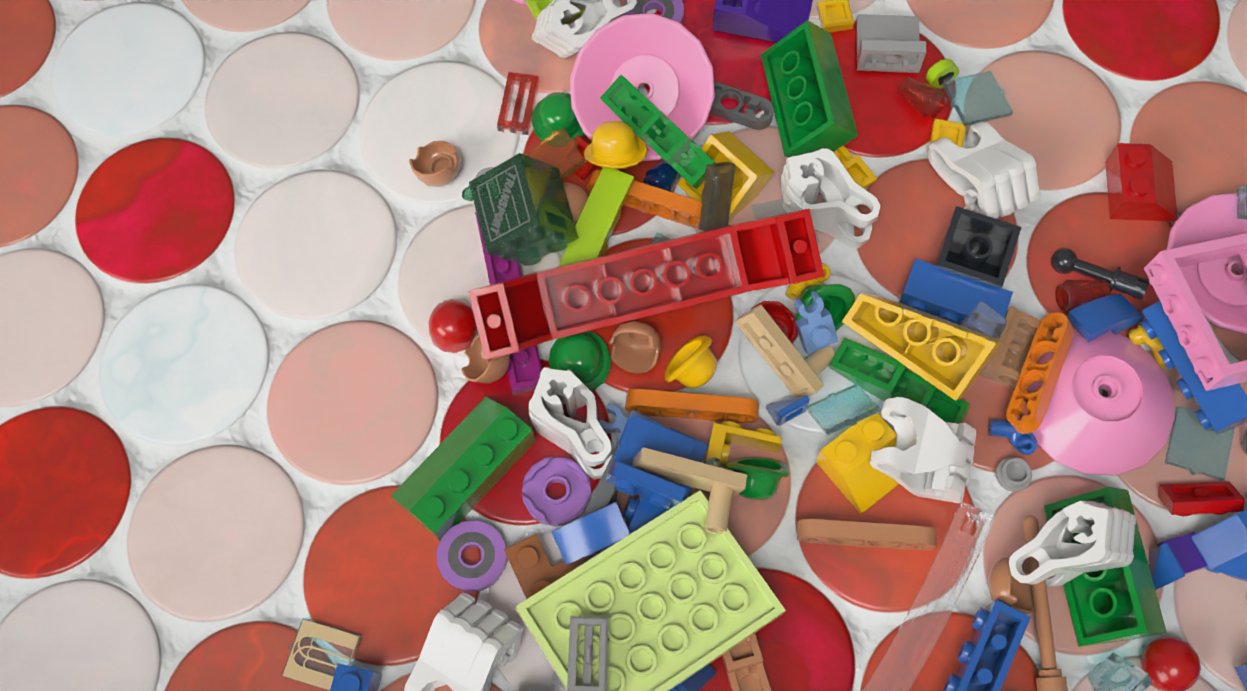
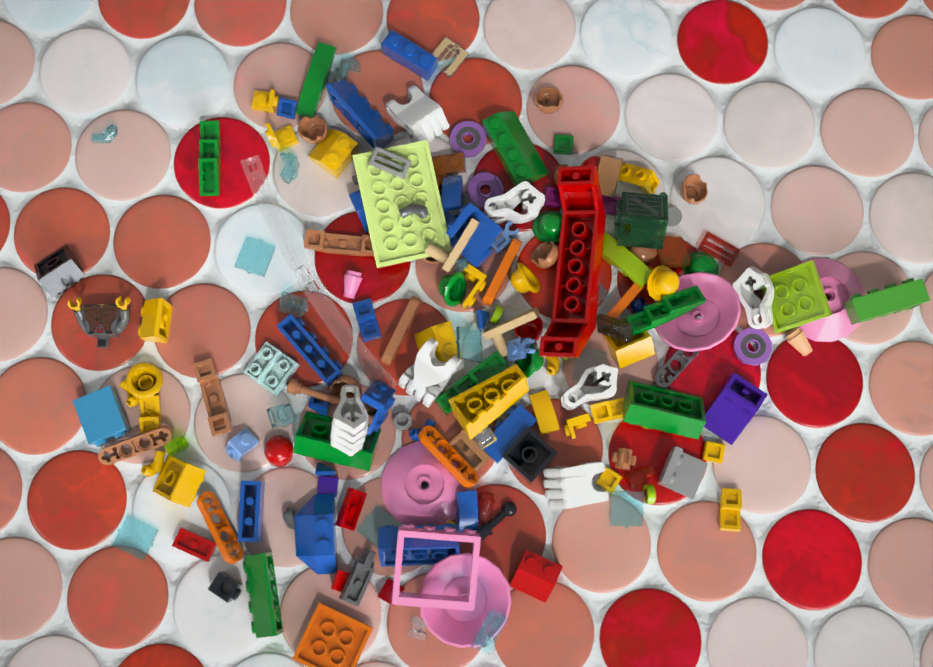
camera: 105 degrees right, 10 degrees up
none -> blue slope [308,393,332,416]
none -> bright pink cone [343,270,363,299]
none -> blue slope [352,298,382,343]
none -> blue bracket [361,379,396,435]
none -> dark grey arm [399,203,429,219]
none -> lime tile [489,305,503,325]
none -> yellow slope [529,390,560,435]
none -> nougat hair [535,87,563,114]
none -> green tile [553,134,573,155]
none -> yellow bracket [563,413,591,440]
none -> medium nougat hinge [597,155,624,197]
none -> nougat gear [611,448,637,470]
none -> yellow bracket [619,162,660,197]

